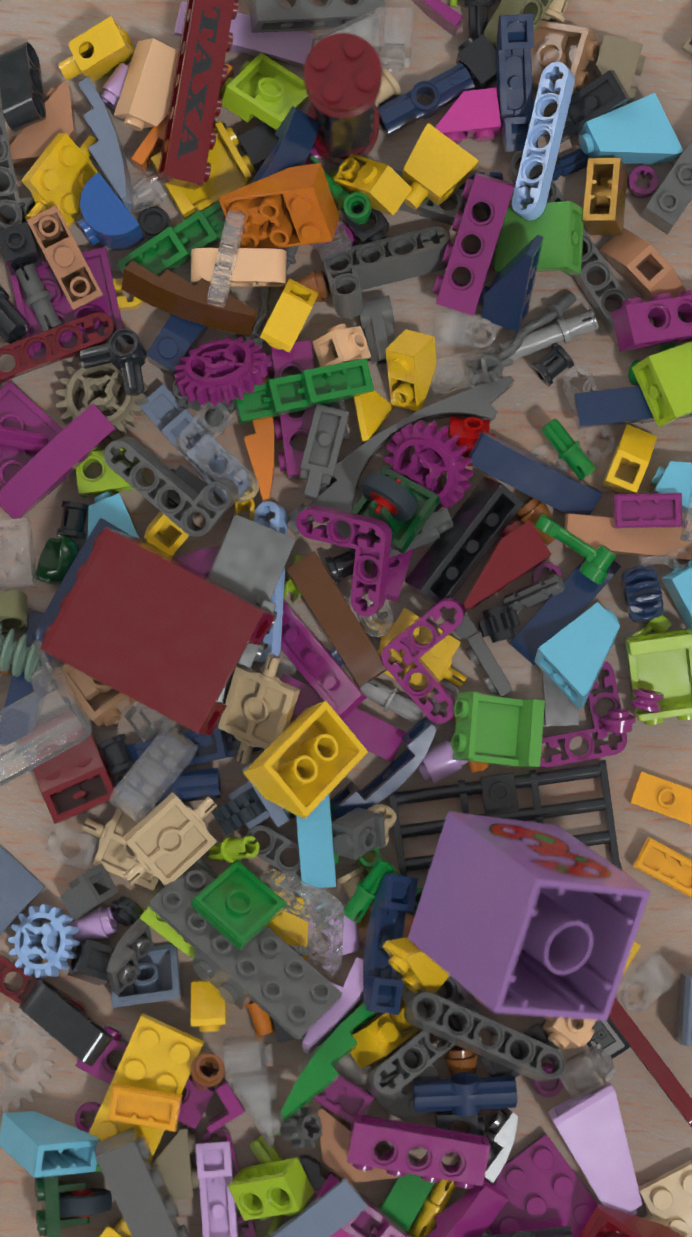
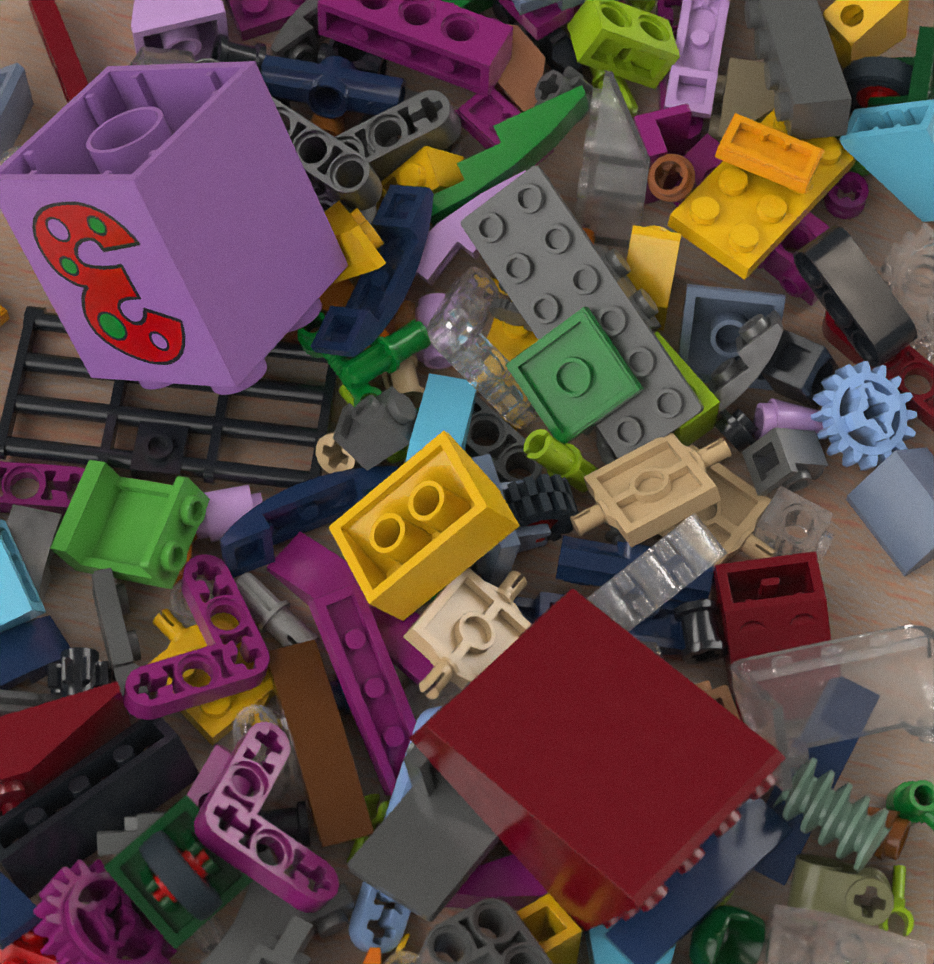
camera: 165 degrees left, 20 degrees down
none -> black bush [210,34,267,73]

